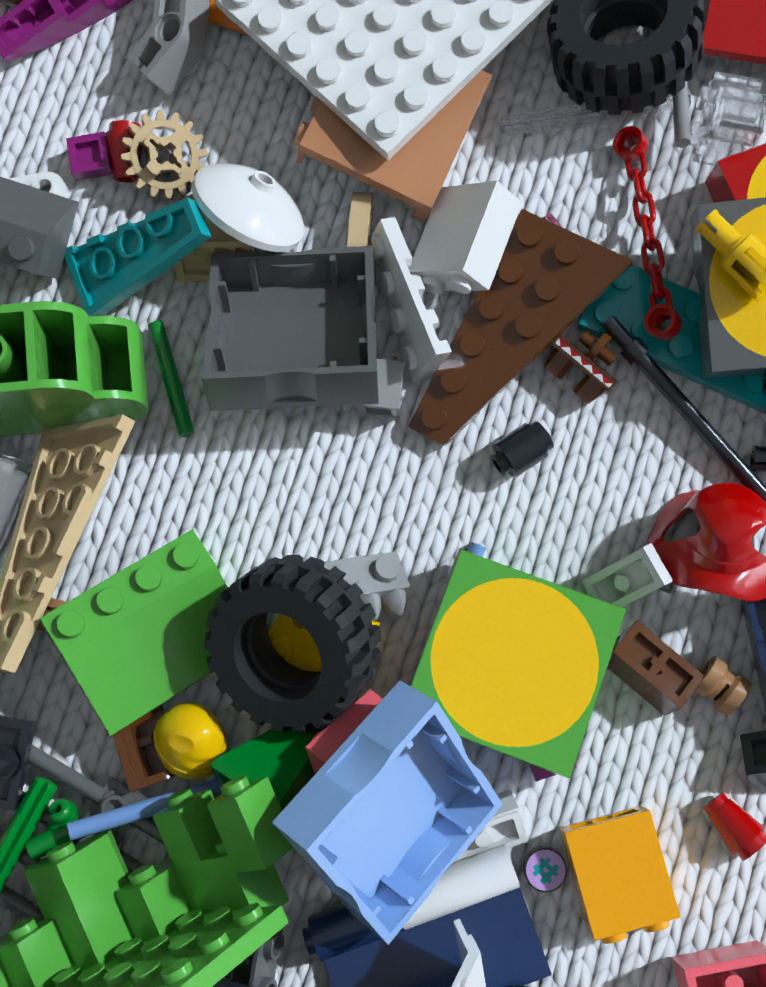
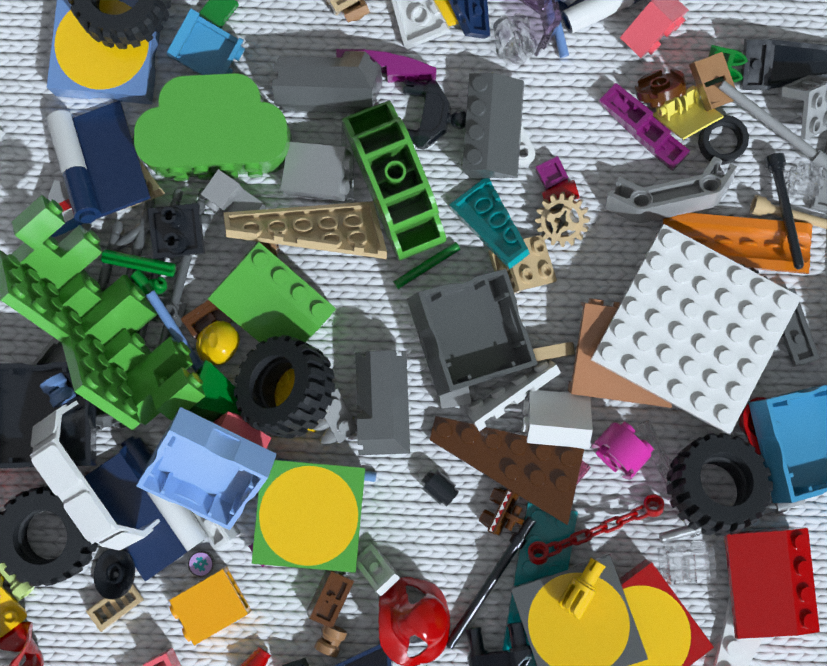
camera: 70 degrees right, 5 degrees up
white dish [191,163,305,252] -> none
none -> dark grey brick [355,350,410,455]
none -> dark pink brick [592,422,654,480]

